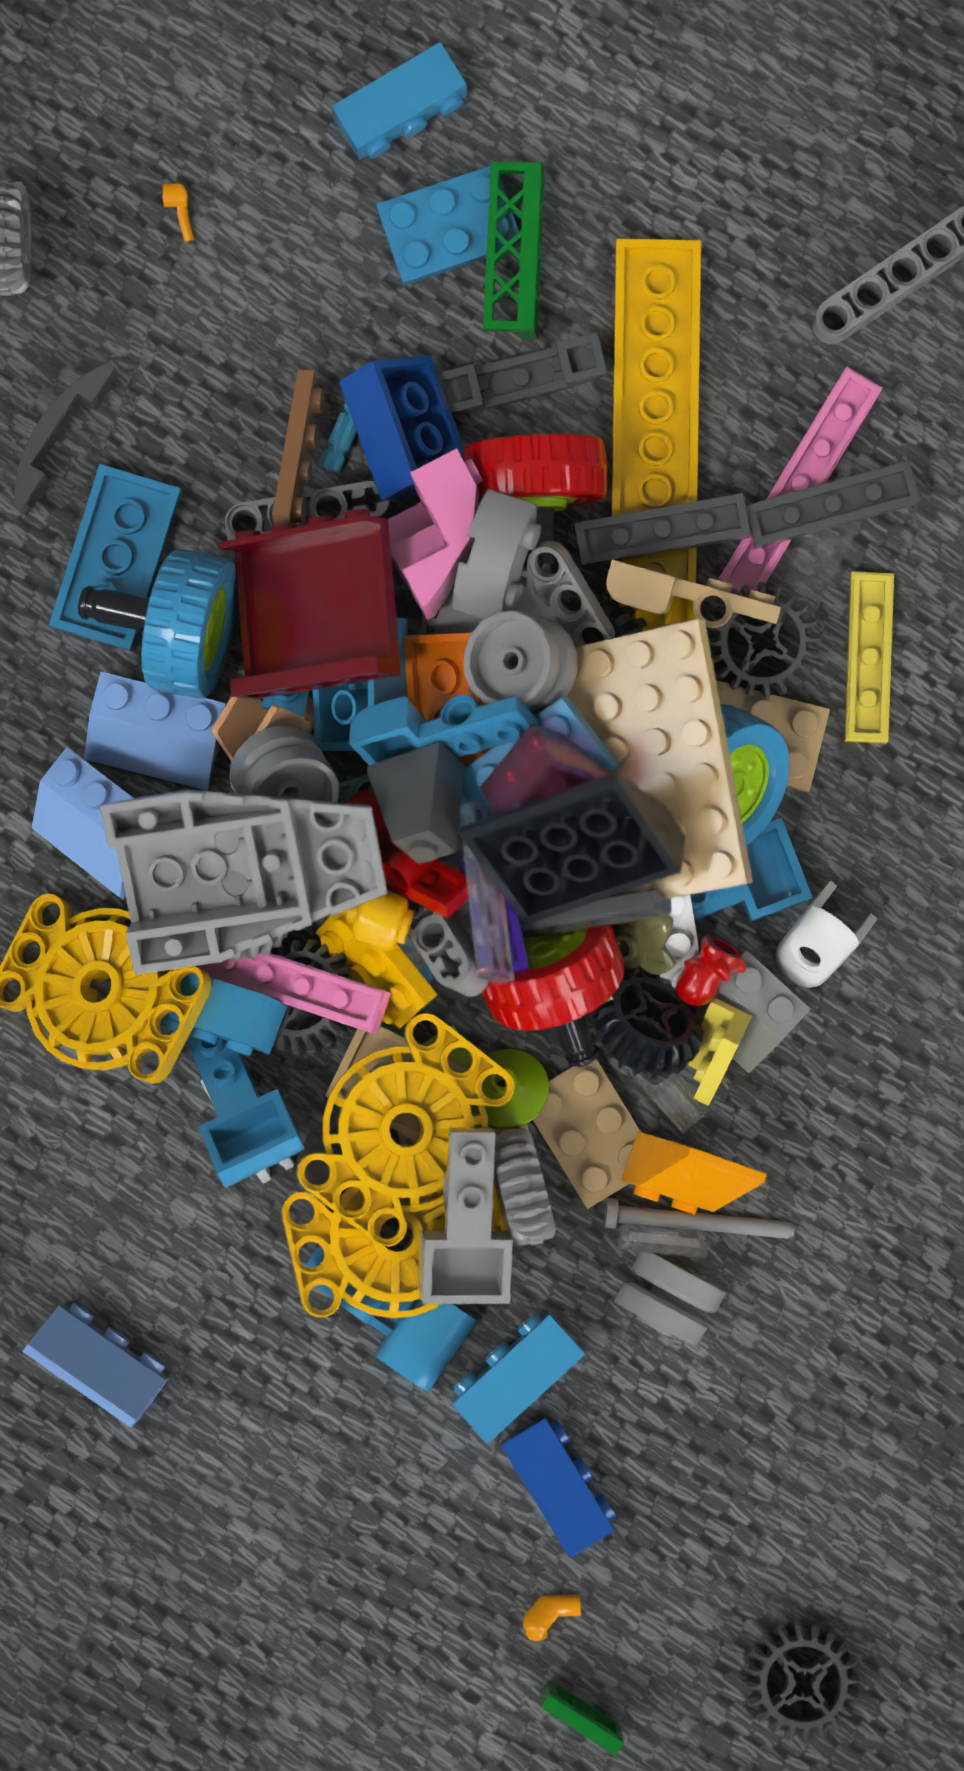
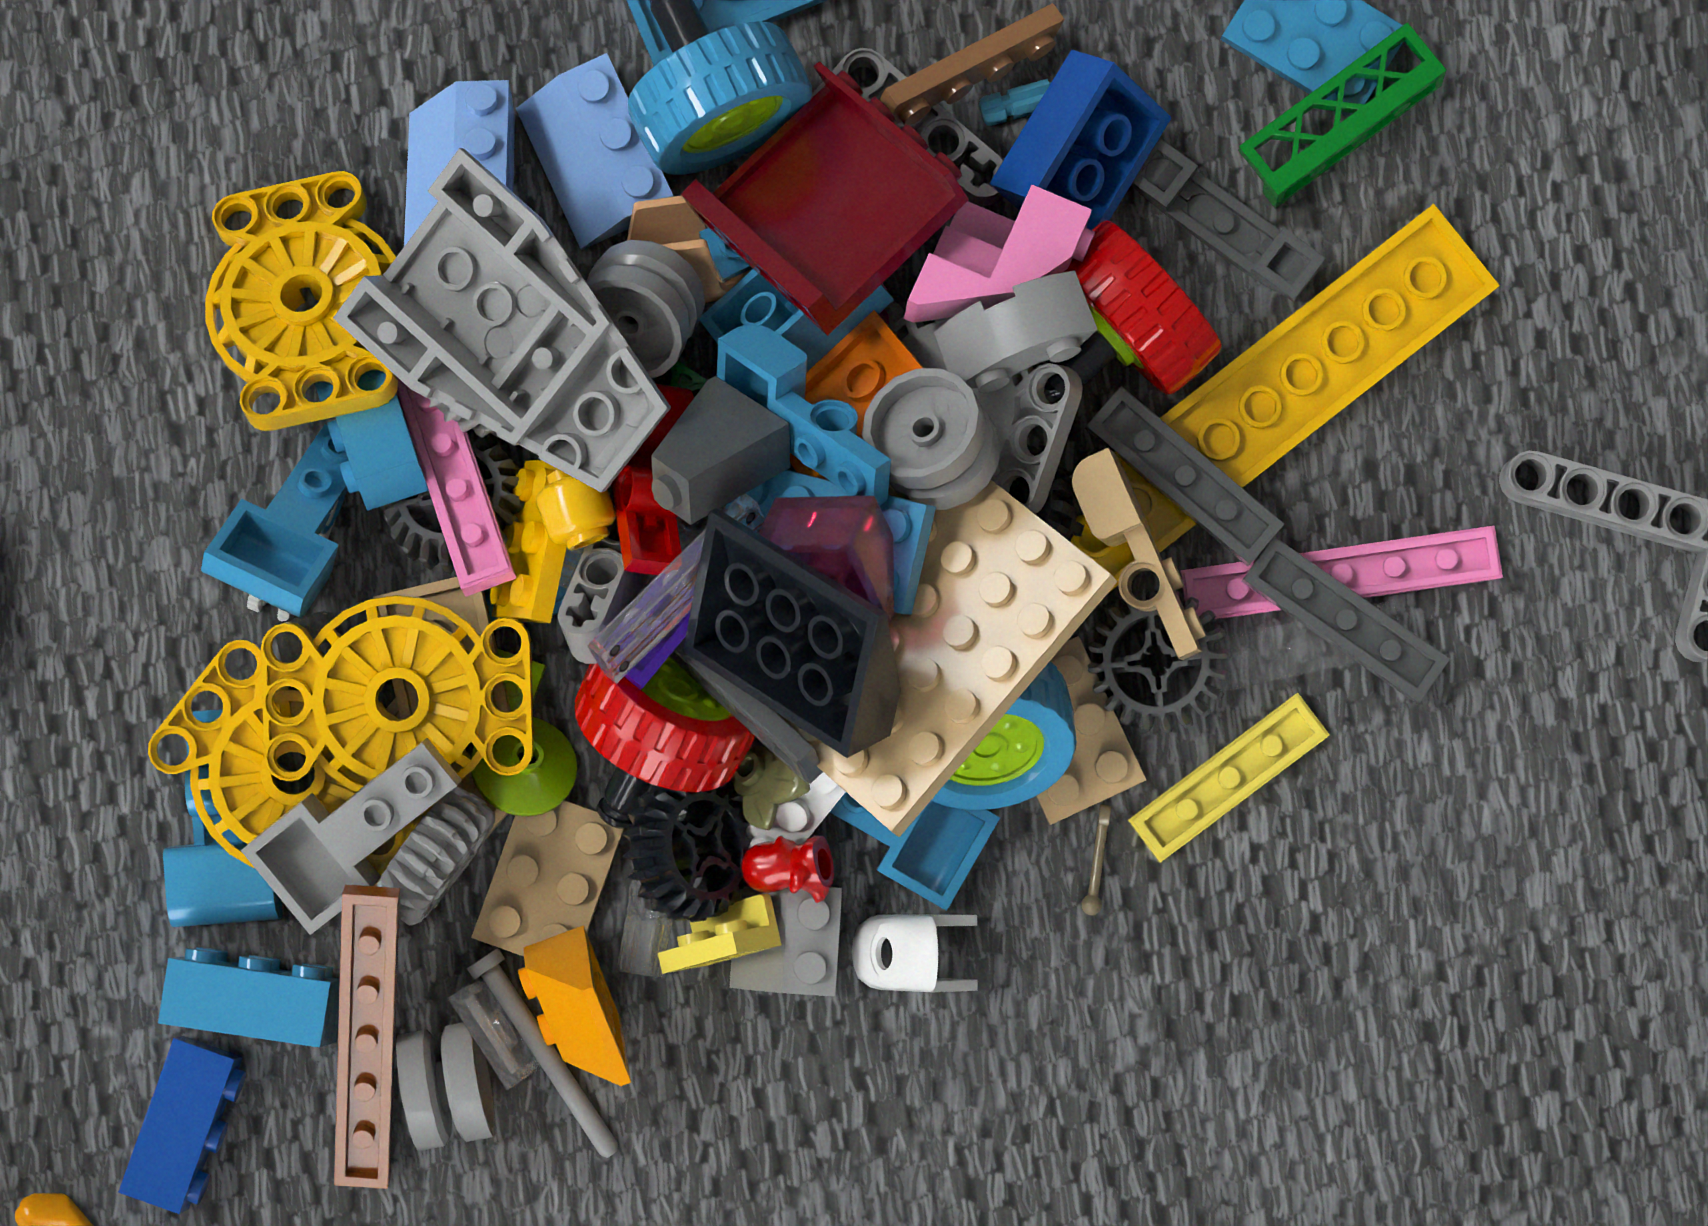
camera: 50 degrees right, 0 degrees up
none -> plate [334,884,400,1189]
none -> dark tan hinge [1081,804,1111,916]

